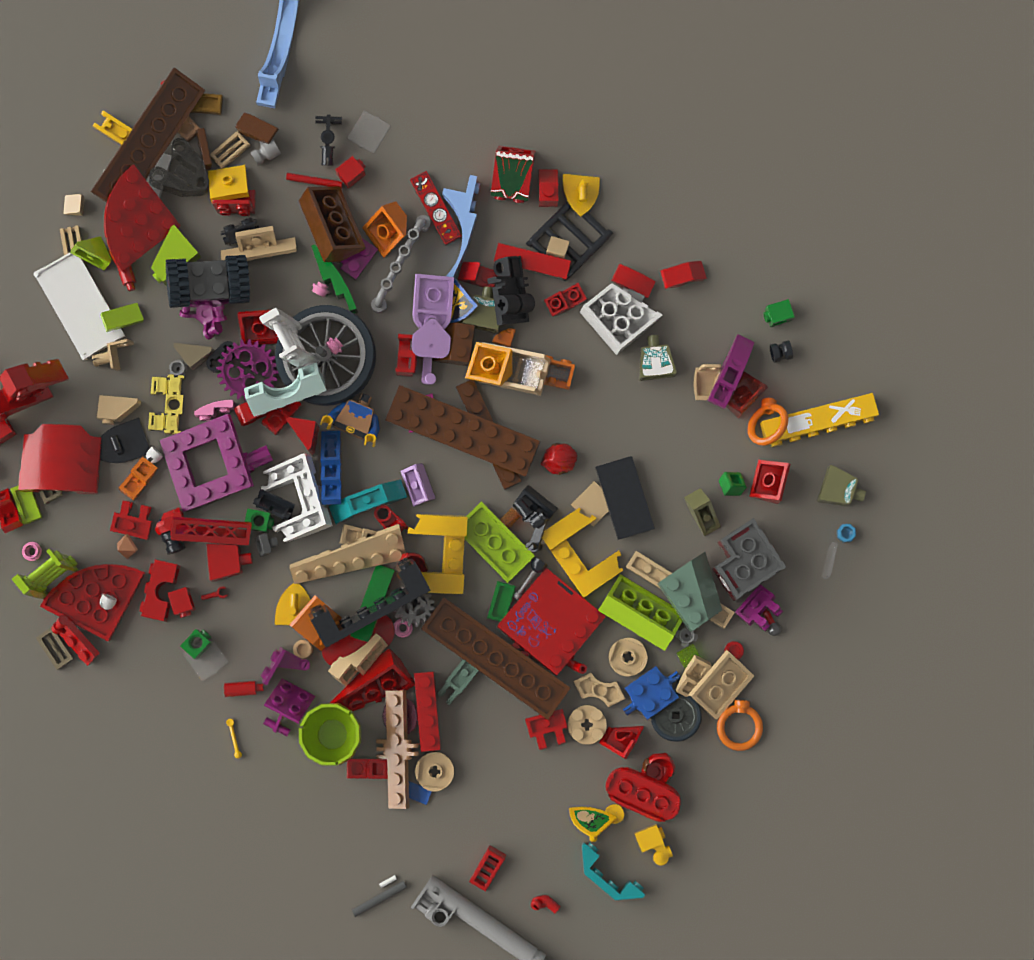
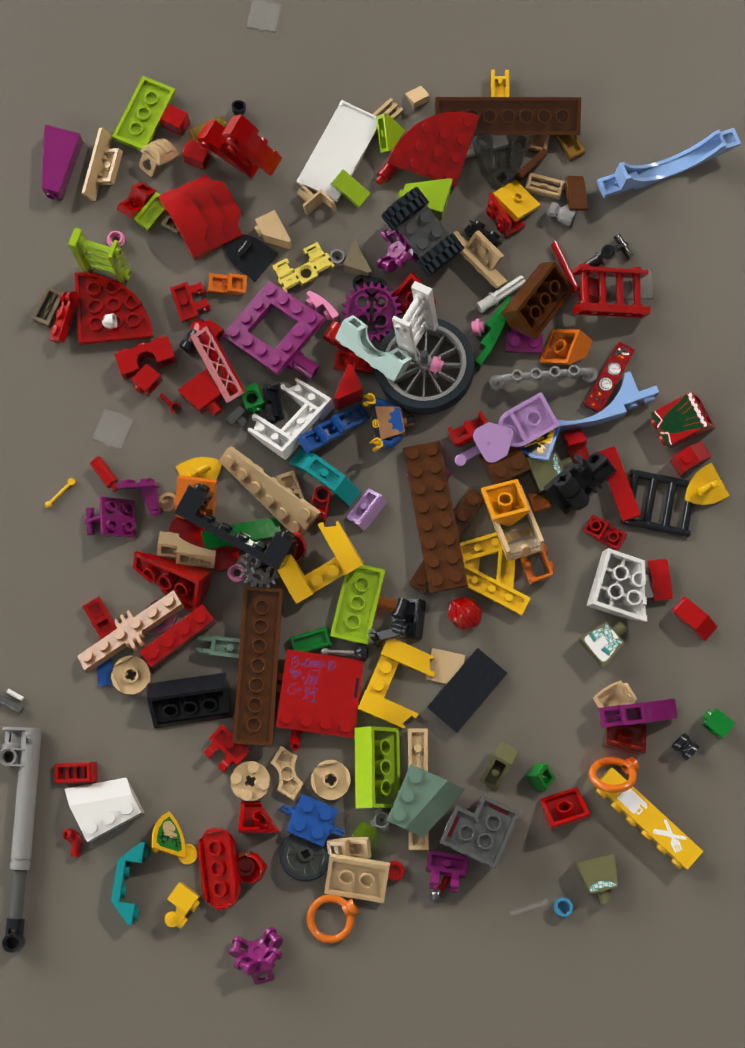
camera: 60 degrees right, 5 degrees down
nougat slope [117,534,138,559] -> none
white hinge [146,446,163,463] -> none
green brick [180,629,213,660] -> none
lime plate [299,703,361,766] -> none
tan slope [546,236,569,259] -> none
none -> white wedge [65,778,145,842]
none -> black slope [147,673,232,729]
none -> magenta piece [229,927,283,984]
none -> yellow plate [460,522,533,616]
none -> white axle [476,276,526,313]
none -> red fence [572,264,650,318]

